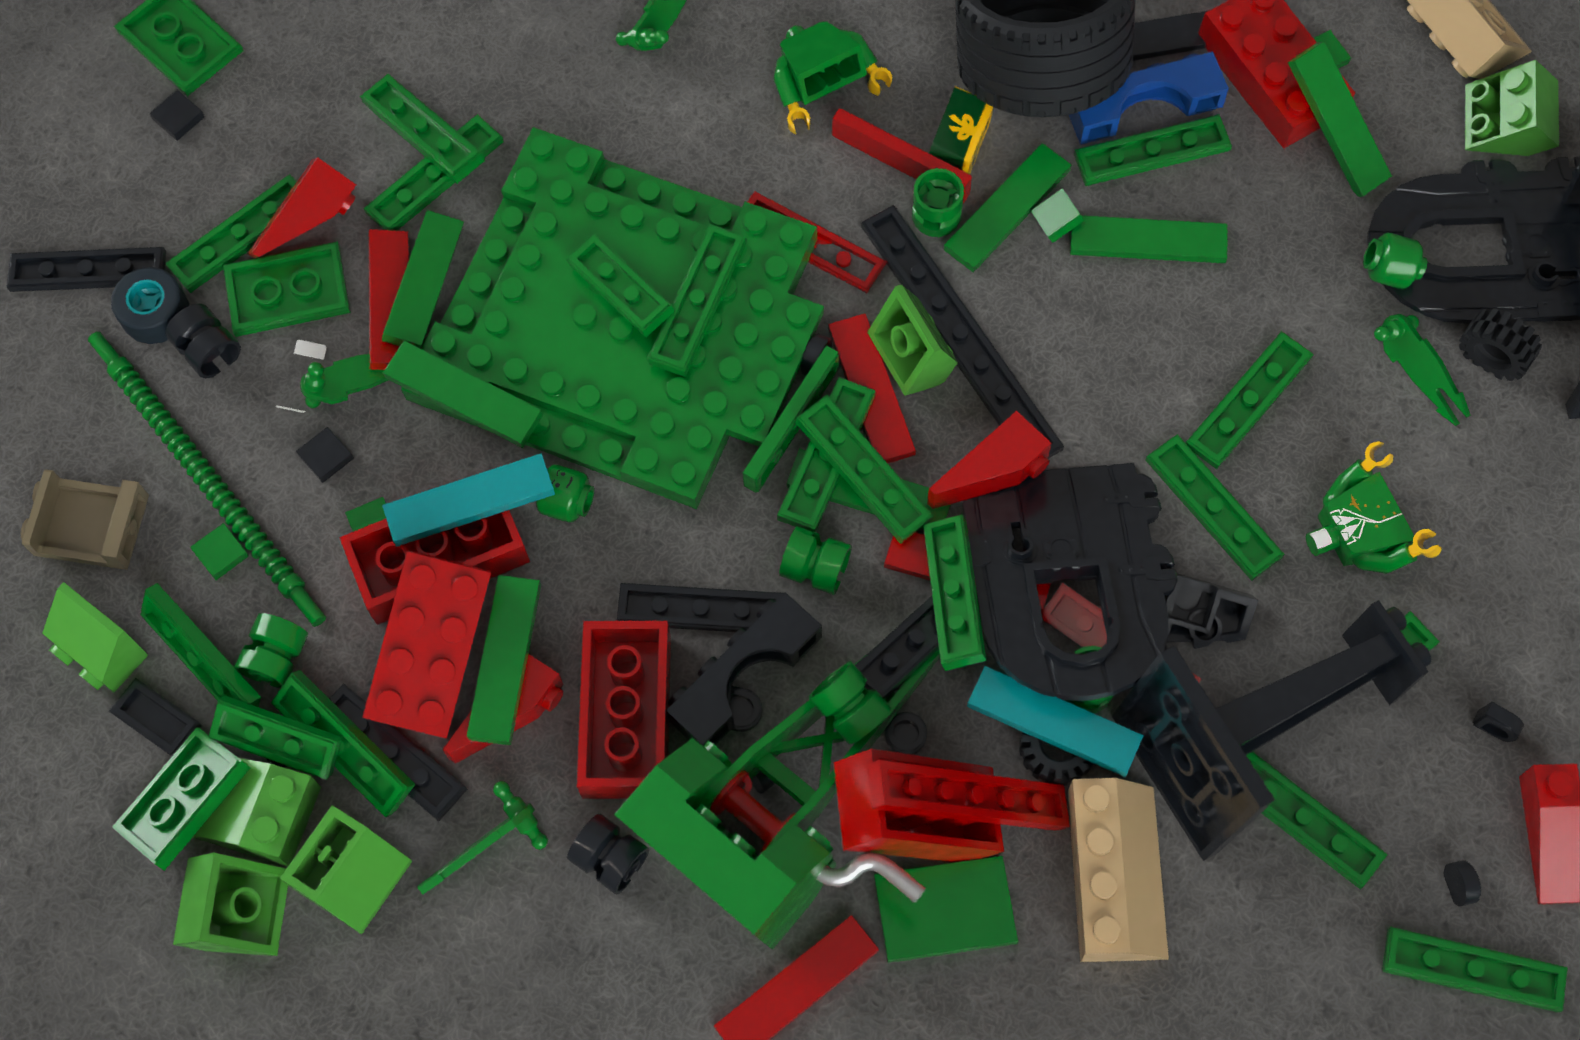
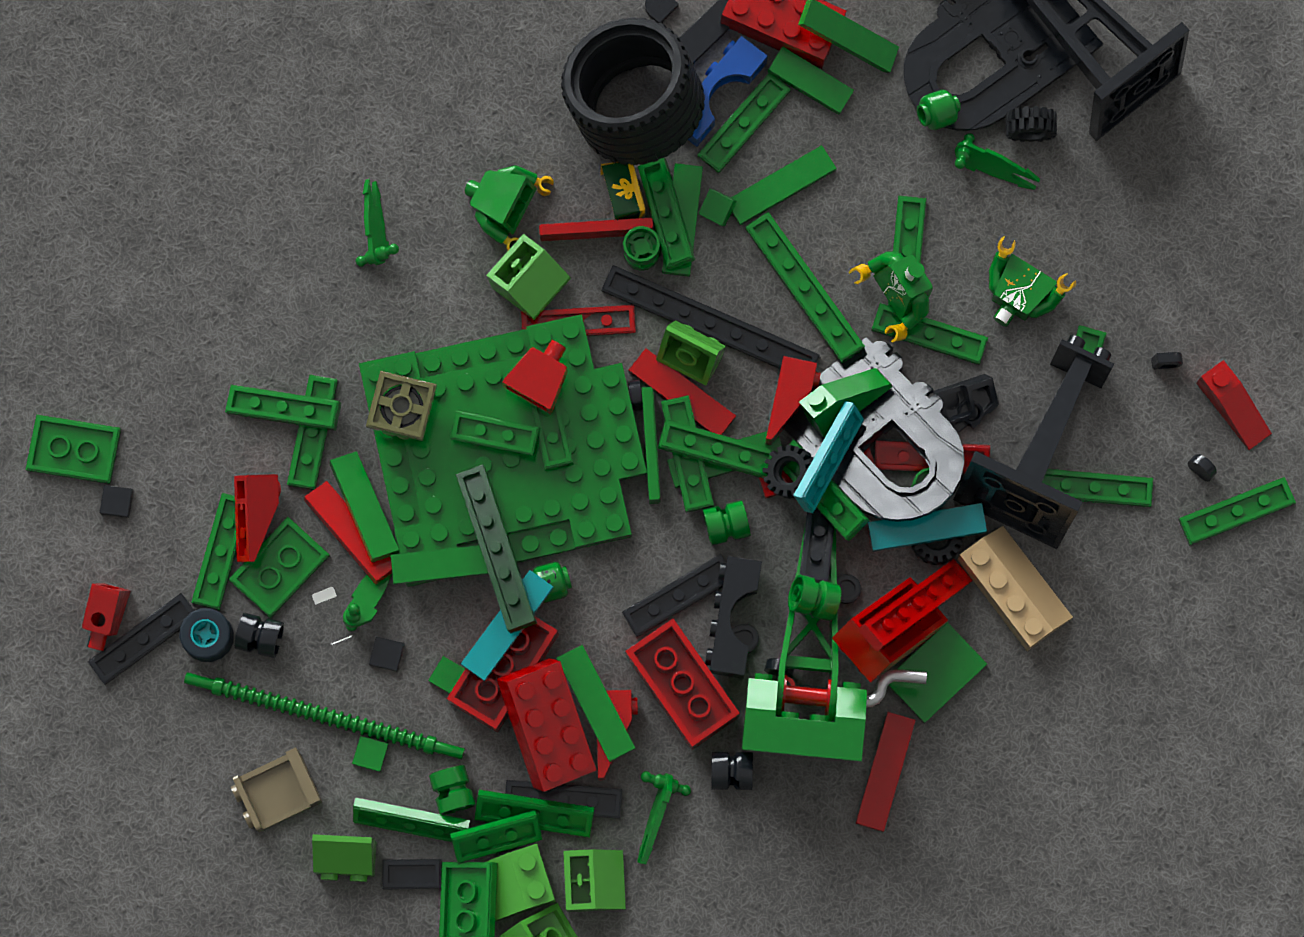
camera: 35 degrees left, 10 degrees up
none -> red torso [82,583,131,651]
none -> olive piece [366,371,437,441]
none -> dark green plate [456,464,537,634]
none -> bright green slope [486,234,571,320]
none -> red torso [502,340,568,415]
none -> green tile [638,158,695,270]
none -> green tile [745,212,865,364]
none -> black tyre [763,445,814,500]
none -> green tile [767,46,854,115]
none -> teal tile [793,401,864,513]
none -> green slope [799,368,892,438]
none -> green torso [849,251,933,342]

